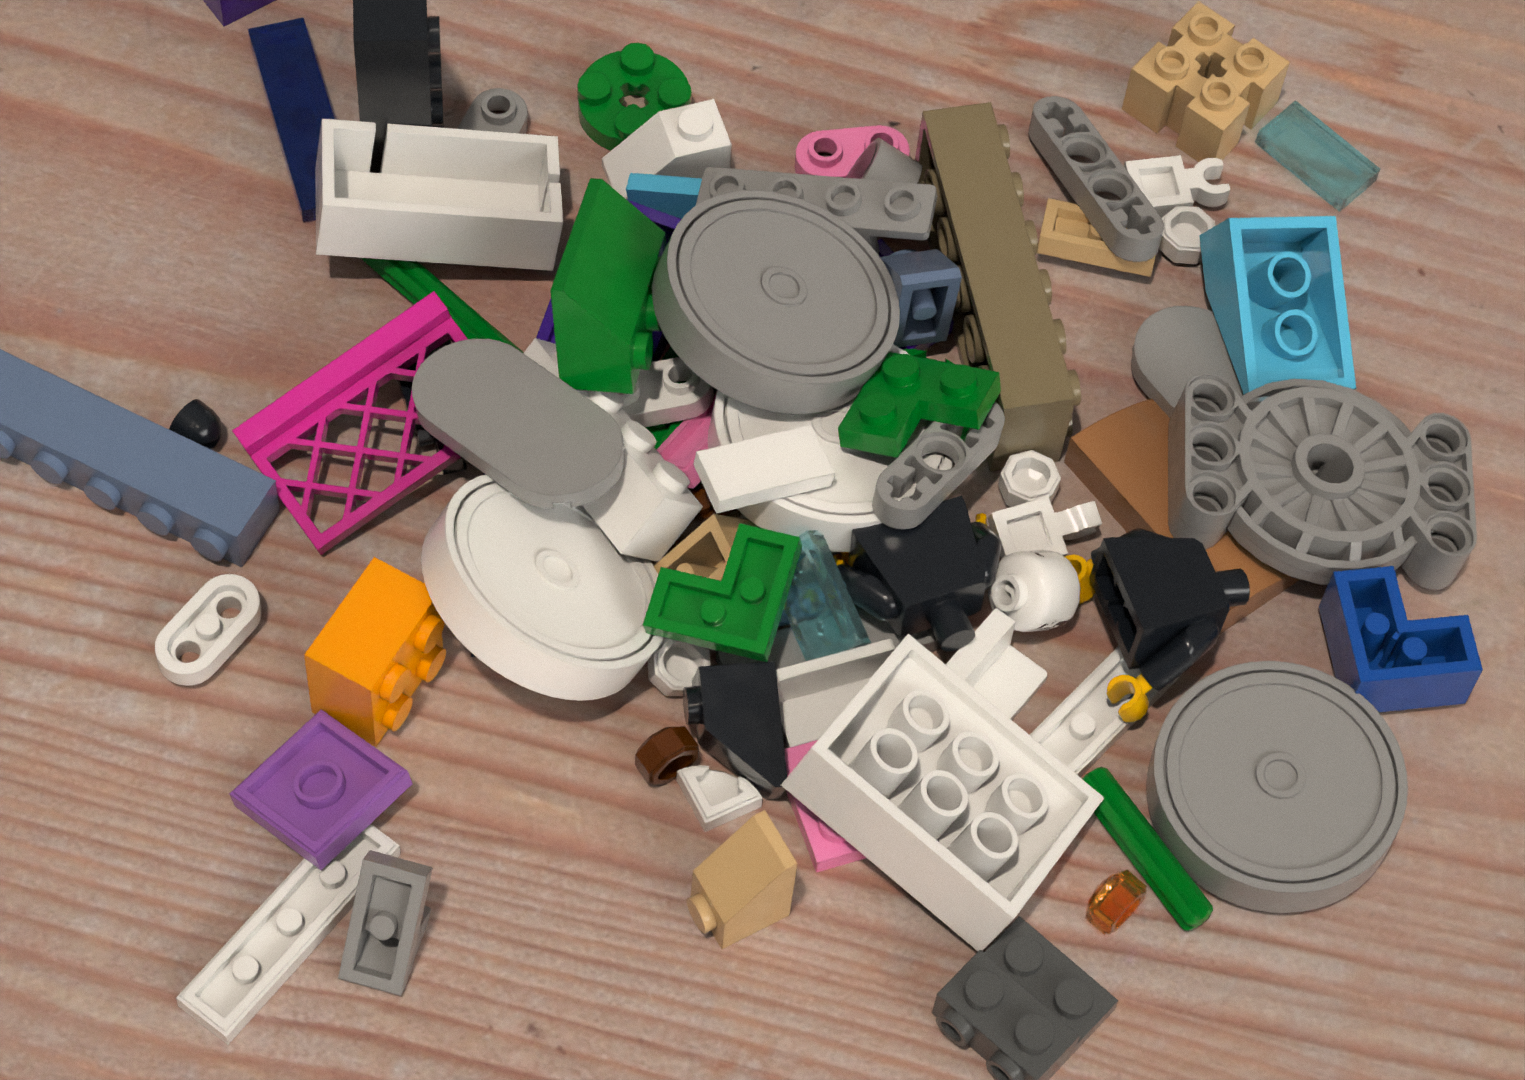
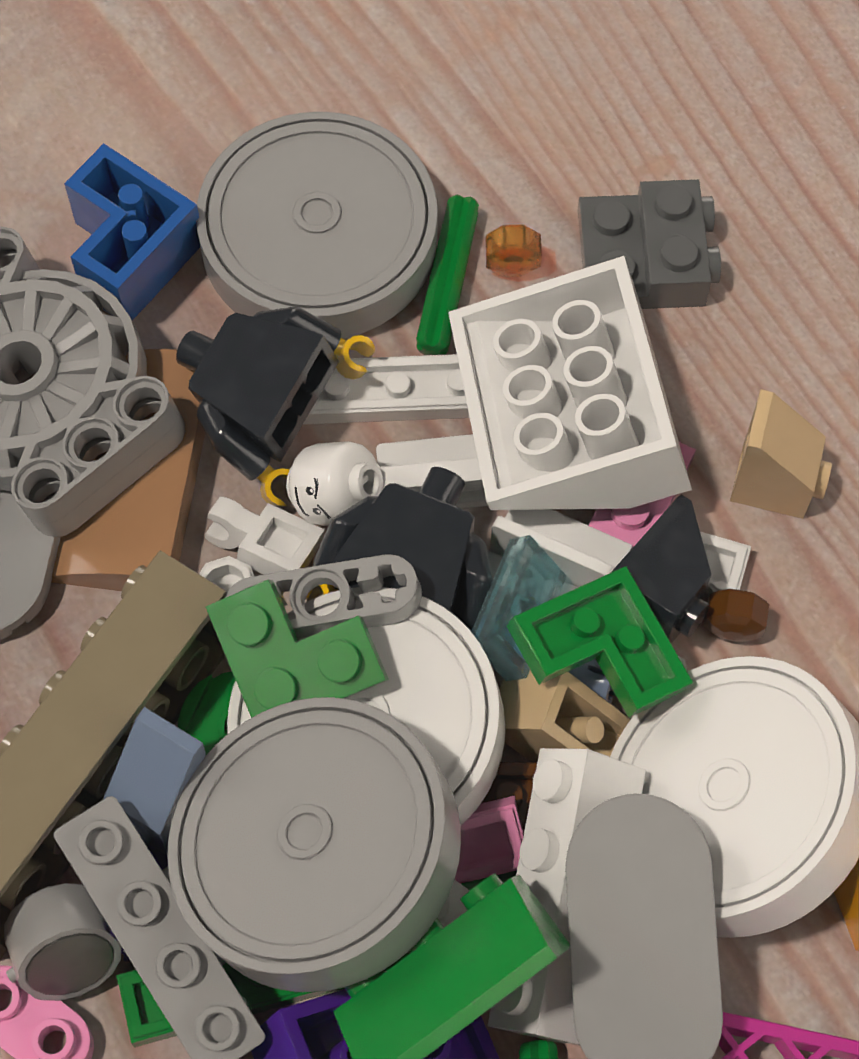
camera: 130 degrees left, 5 degrees up
white tile [693,424,835,514] -> none

